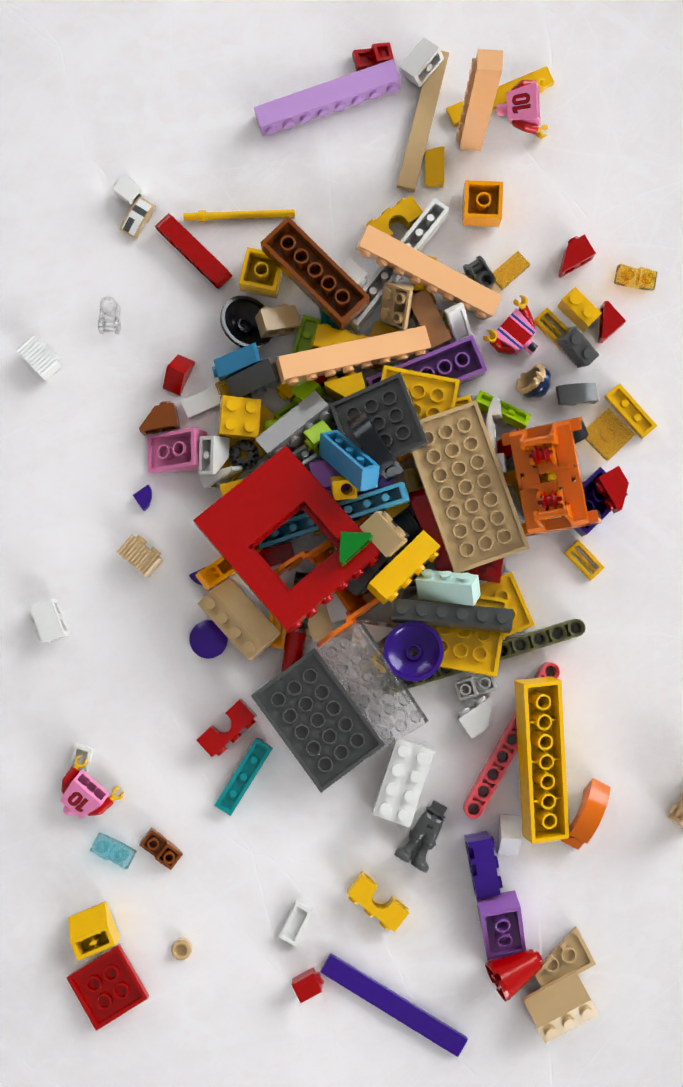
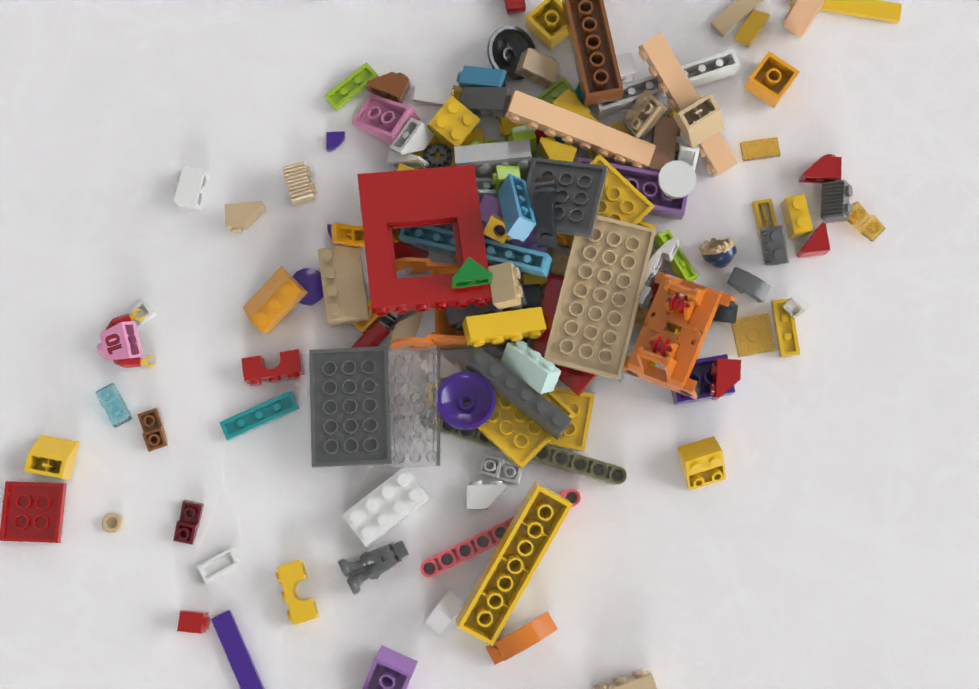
camera: 30 degrees right, 5 degrees down
red slope [163,354,196,396] -> none
yellow arch [365,195,423,237] -> none
dark grey piece [463,256,495,290] -> none
dark purple wedge [464,831,503,899] -> none
torso [483,295,539,355] -> none
torso [497,78,548,139] -> none
yellow tile [564,540,605,581] -> none
none -> dark red slope [173,500,204,545]
none -> tan slope [225,201,266,233]
none -> light orange slope [243,266,308,334]
none -> lime plate [324,62,379,112]
none -> white tile [658,161,696,199]
none -> tan slope [673,93,725,148]
none -> yellow slope [677,436,726,491]
none -> white tile [782,293,810,319]
none -> dark grey brick [820,180,853,223]

